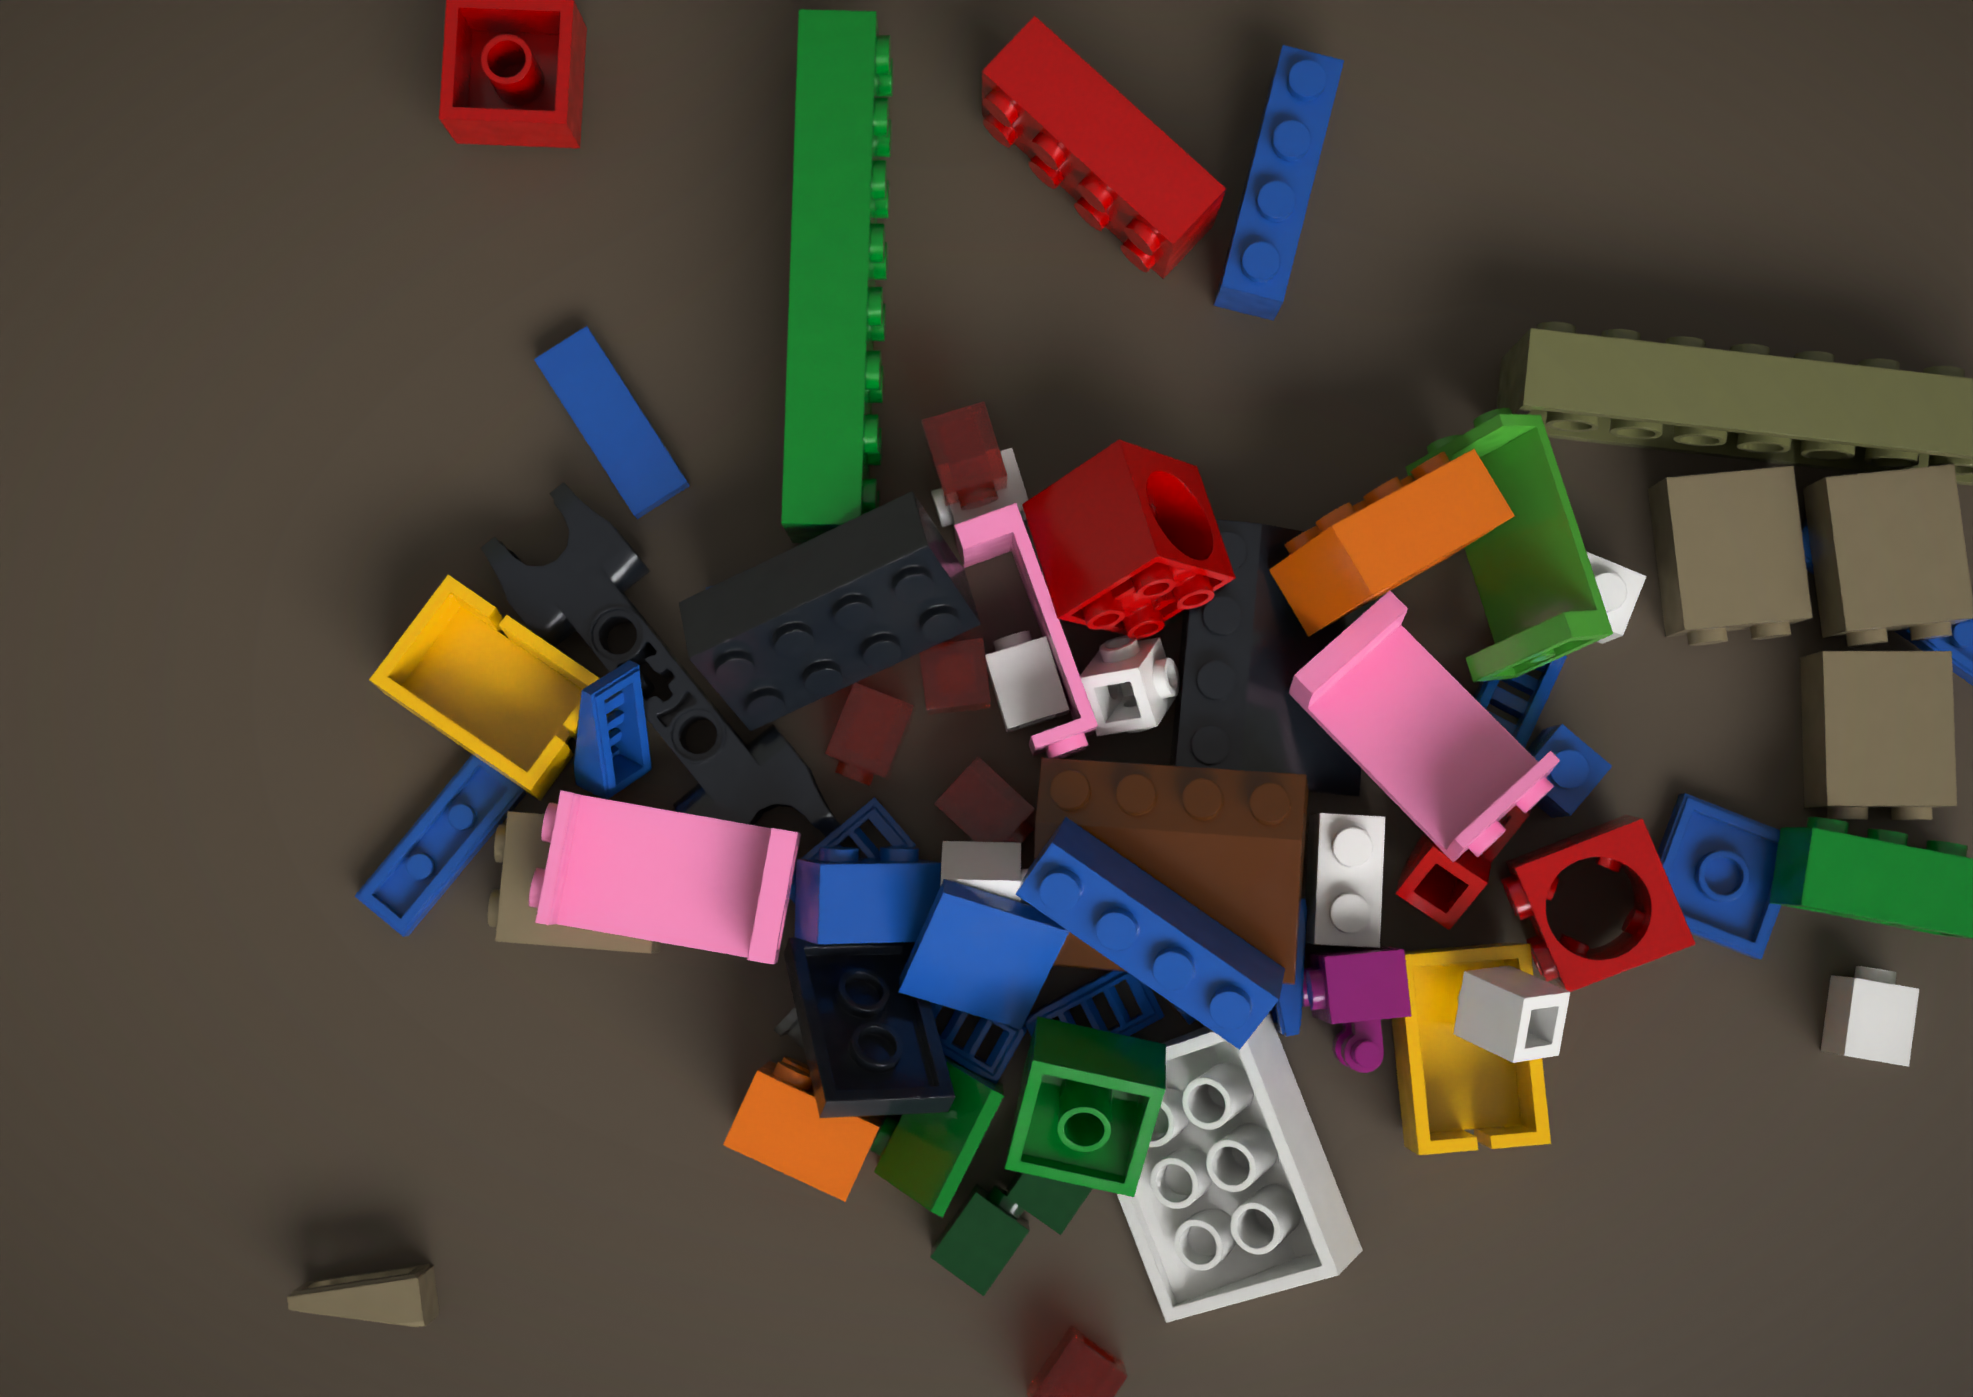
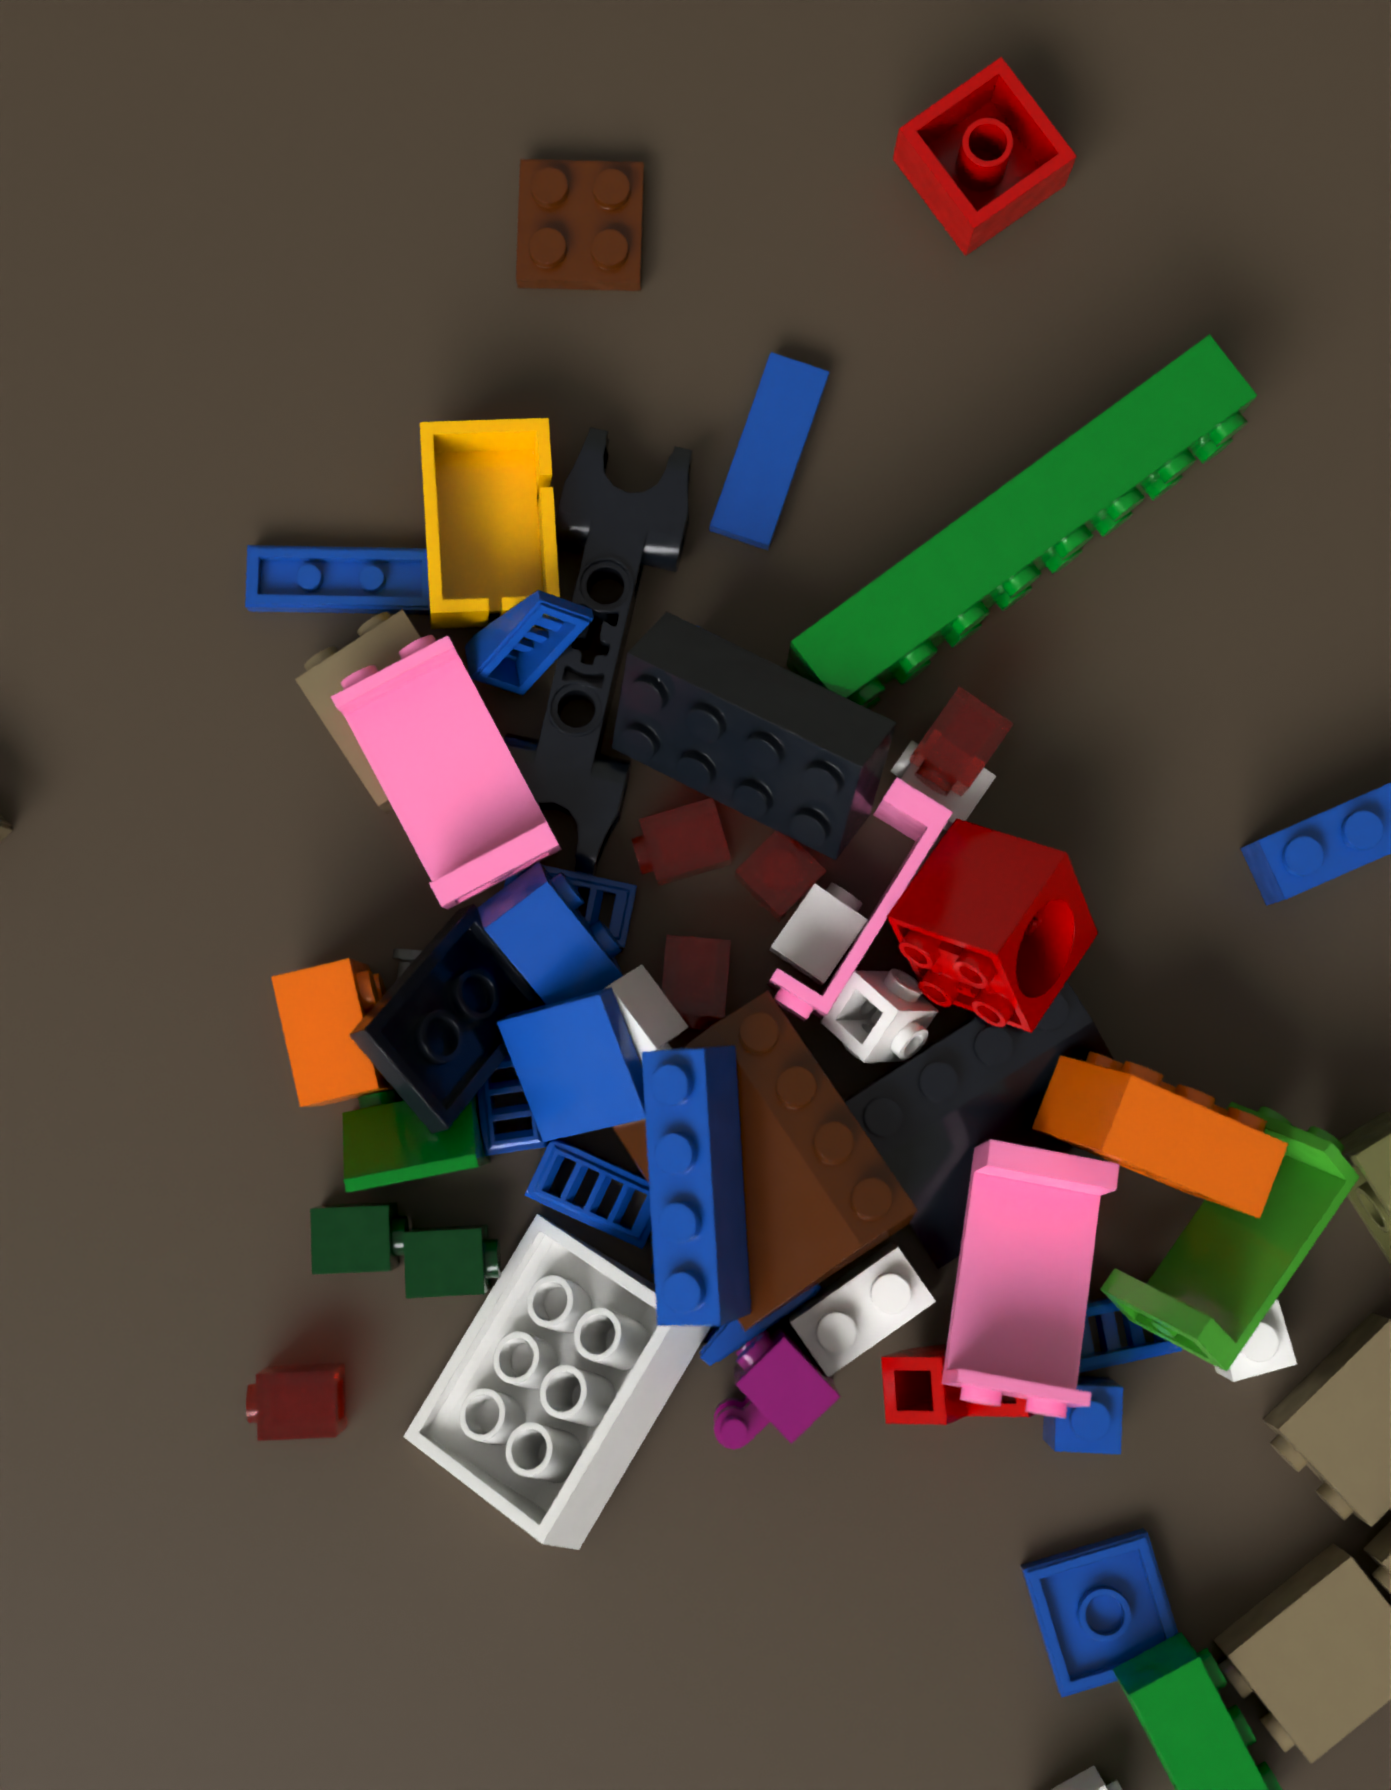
camera: 55 degrees right, 0 degrees up
red brick [982,16,1226,279] -> none
green slope [1005,1016,1166,1197] -> none
yellow piece [1392,942,1551,1155] -> none
white brick [1453,965,1570,1063] -> none
red brick [1501,815,1696,992] -> none
none -> reddish brown plate [516,159,644,291]

